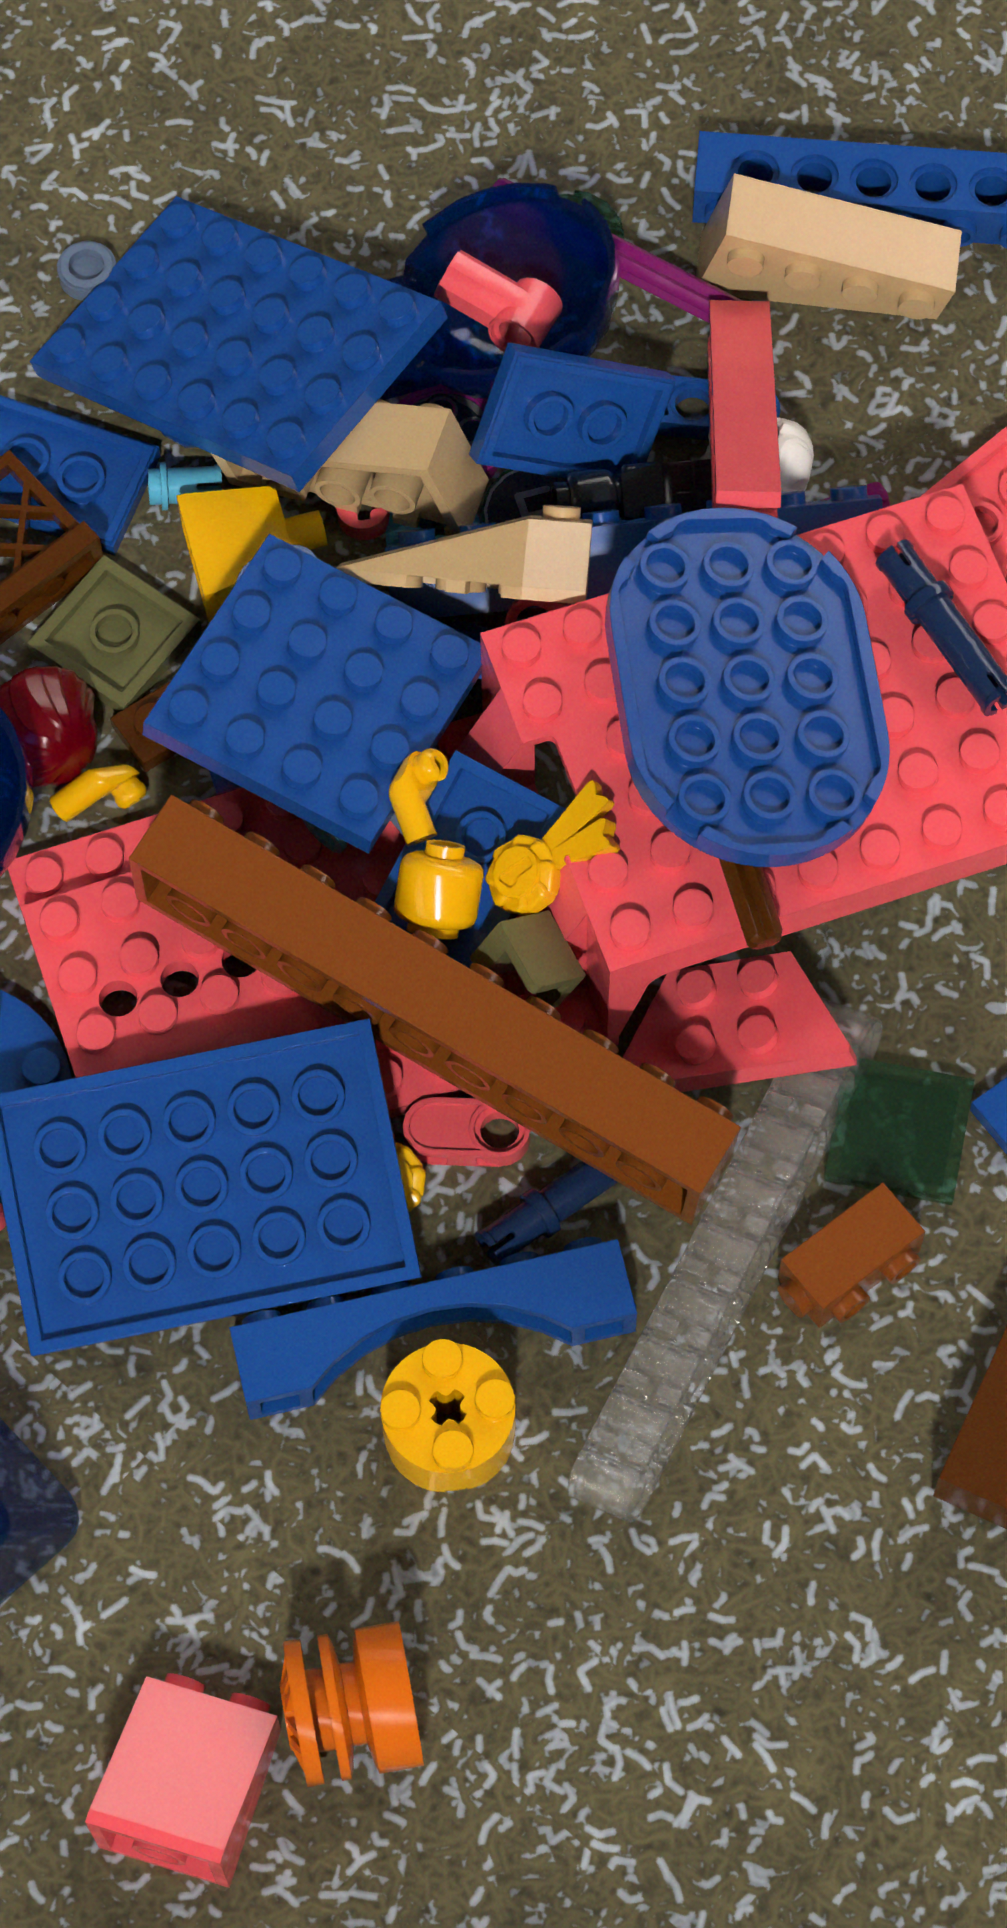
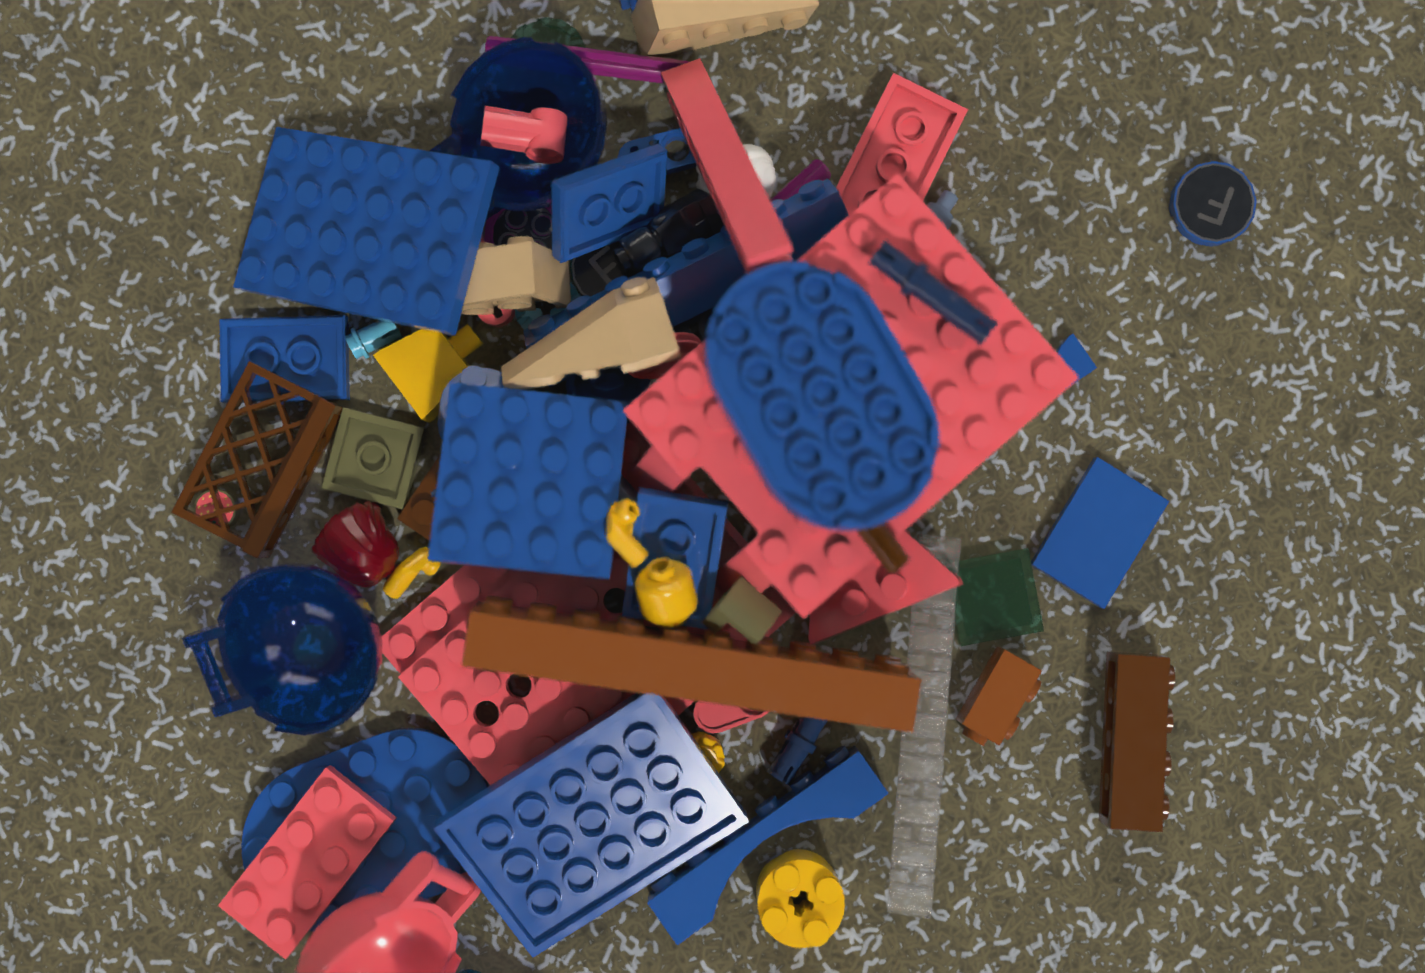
camera: 25 degrees left, 20 degrees up
sand blue tile [57,241,116,301] -> none
yellow piece [485,780,620,916] -> none

